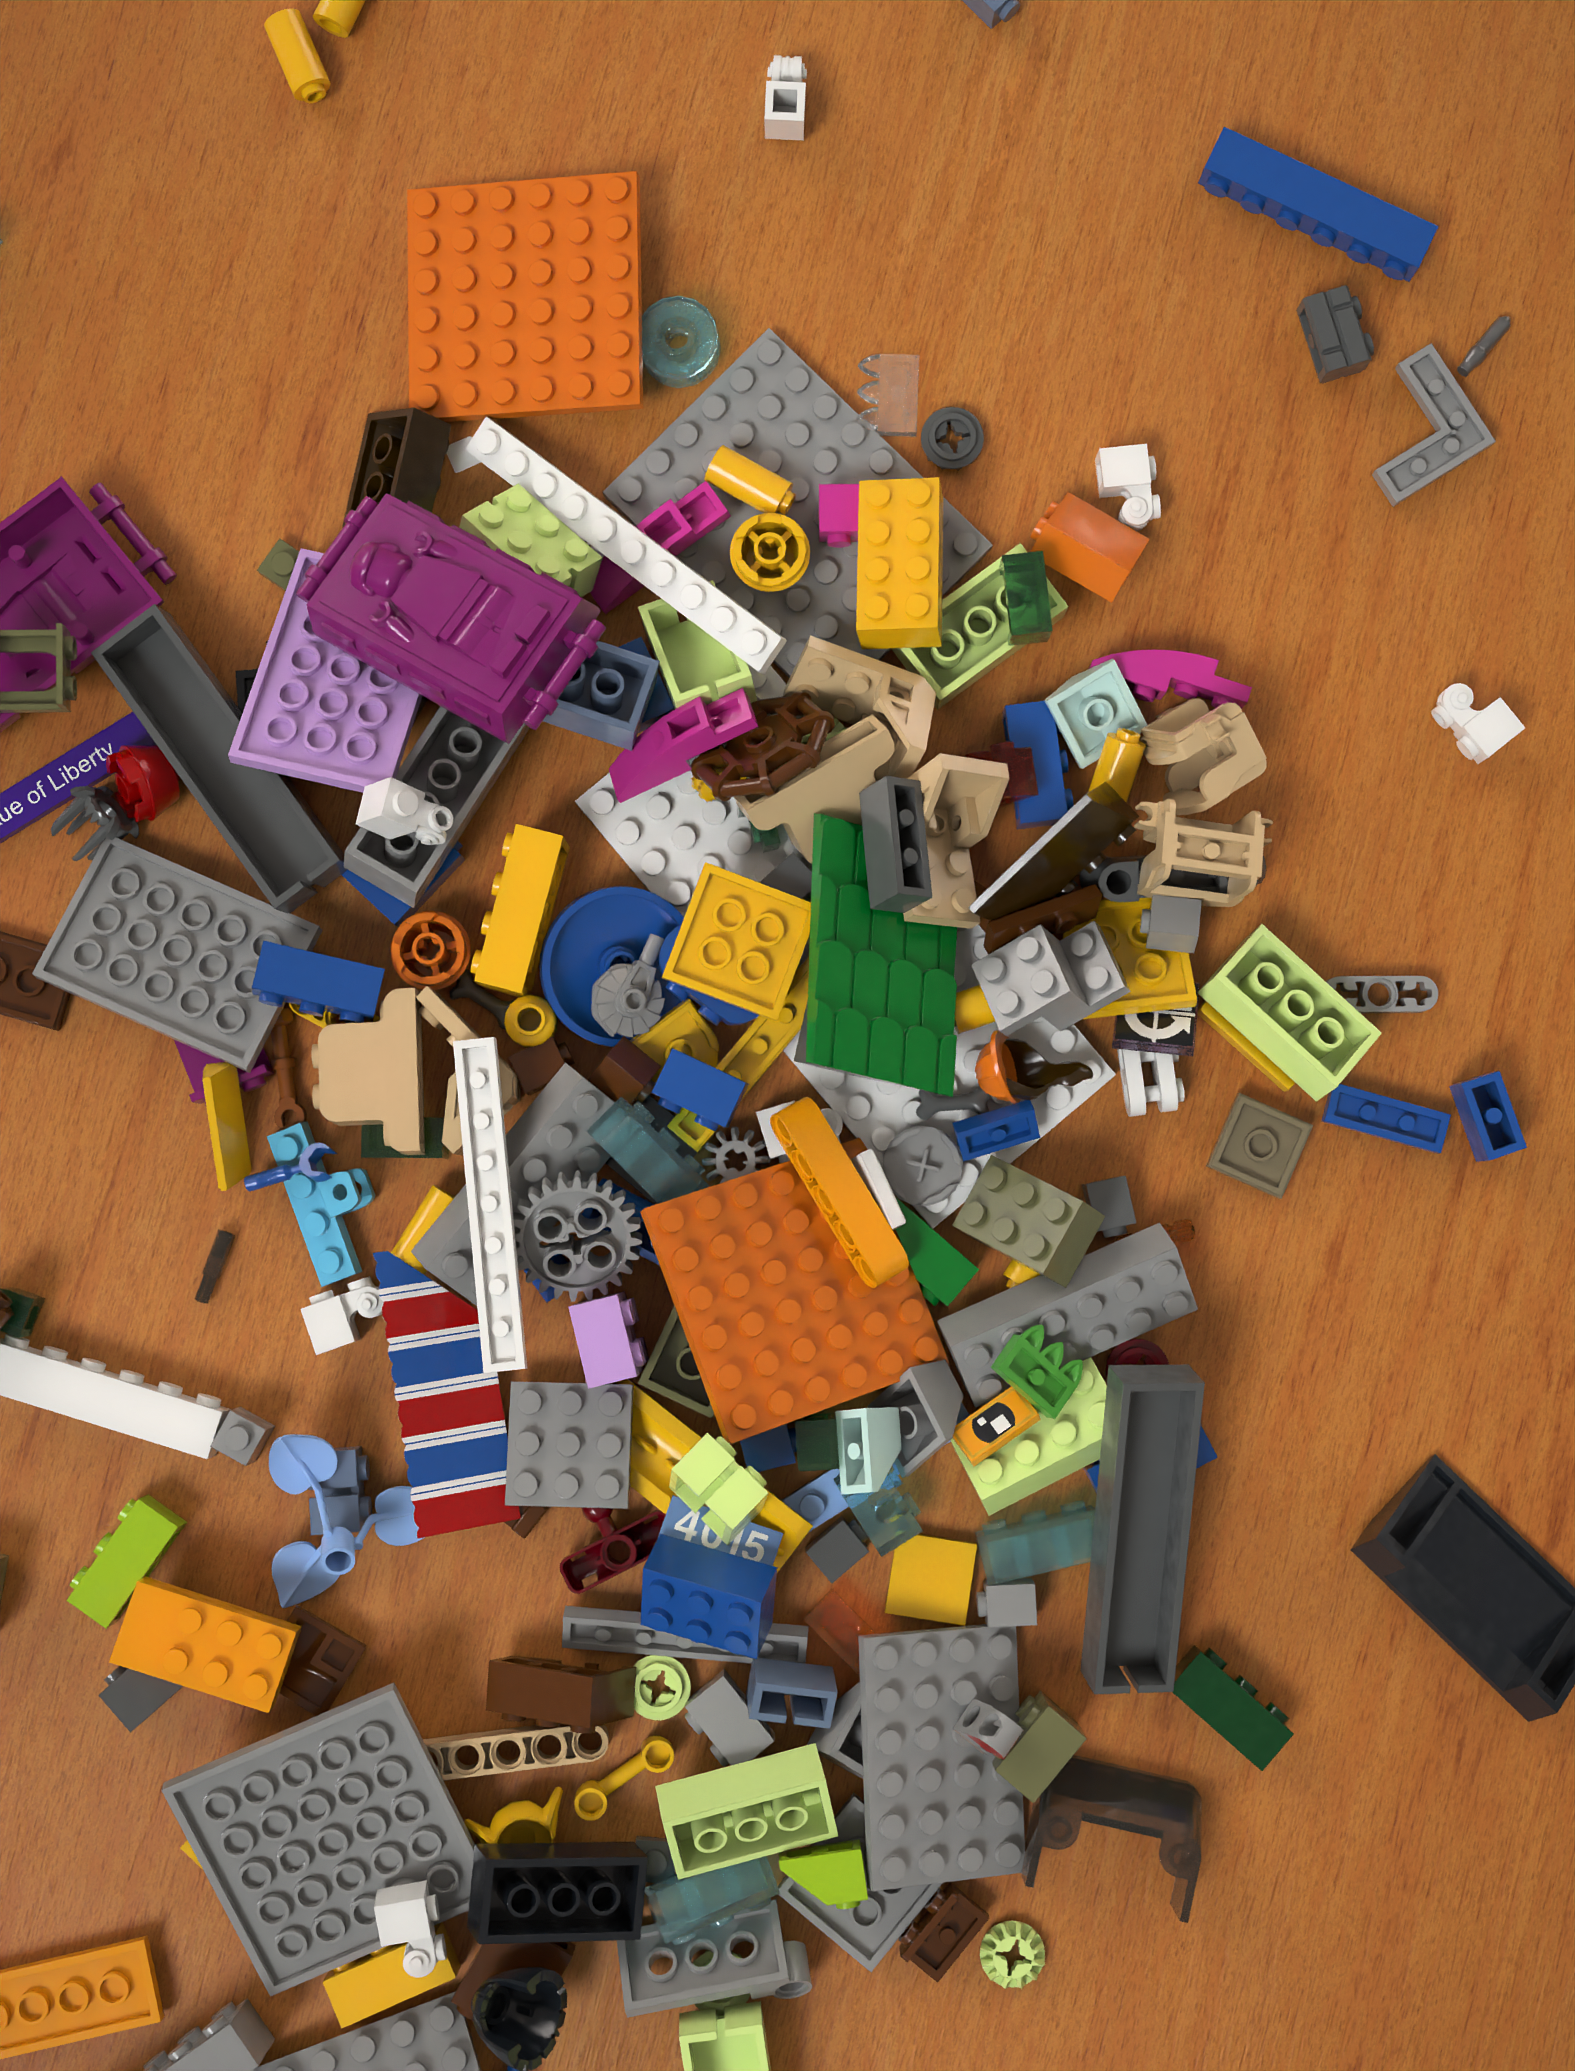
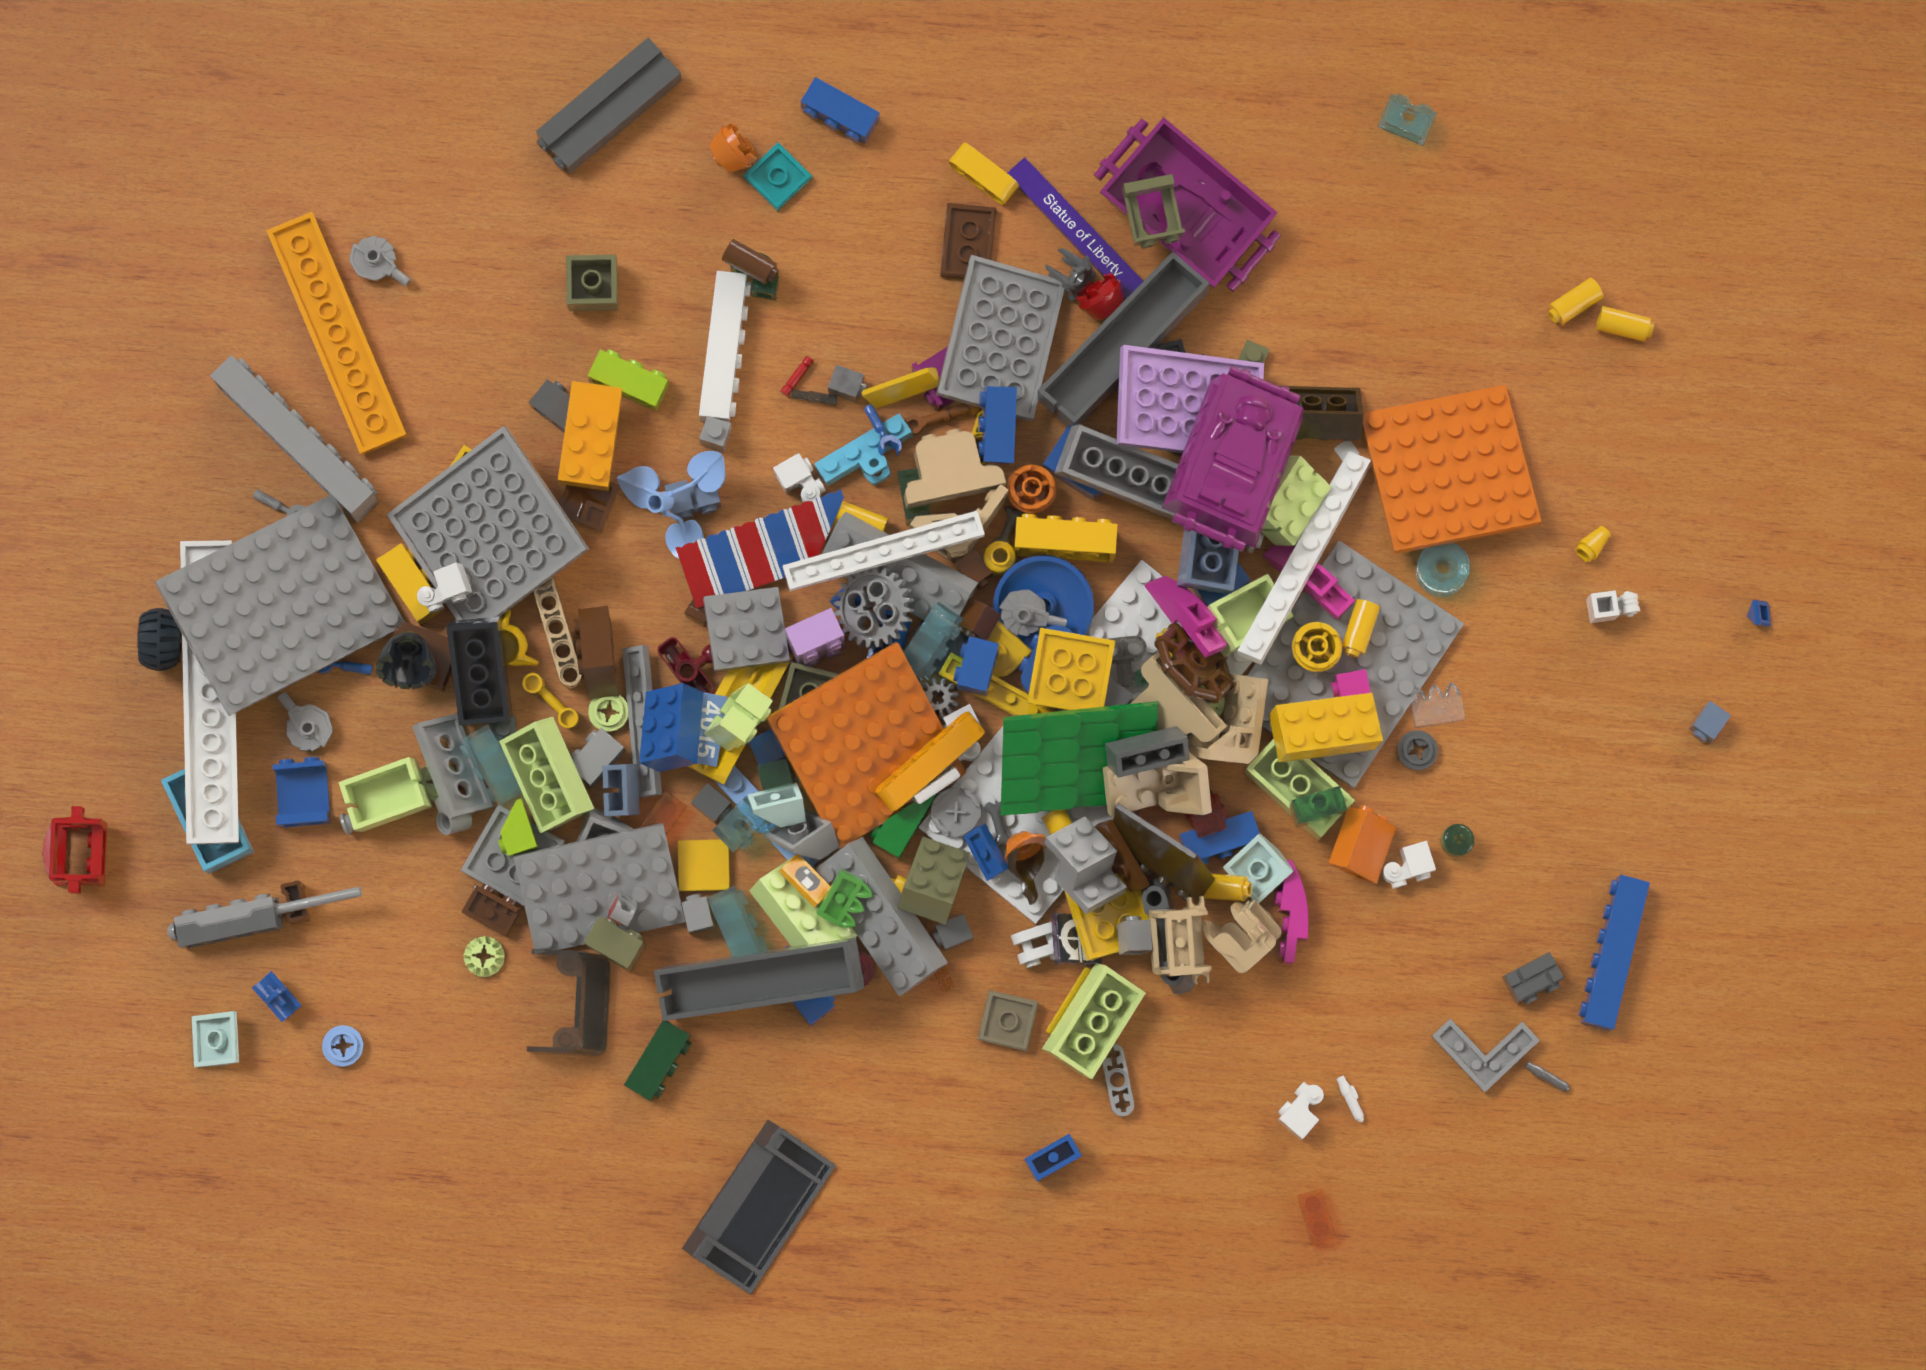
camera: 75 degrees right, 5 degrees down
white brick [356,777,453,845] -> none
blue plate [1321,1084,1451,1154] -> none
none -> red wheel [780,356,814,397]
none -> flat silver brick [828,365,868,403]
none -> clear smoke beam [1108,636,1147,688]
none -> white piece [1336,1075,1364,1123]
none -> clear green head [1440,823,1475,858]
none -> yellow cone [1575,526,1611,562]

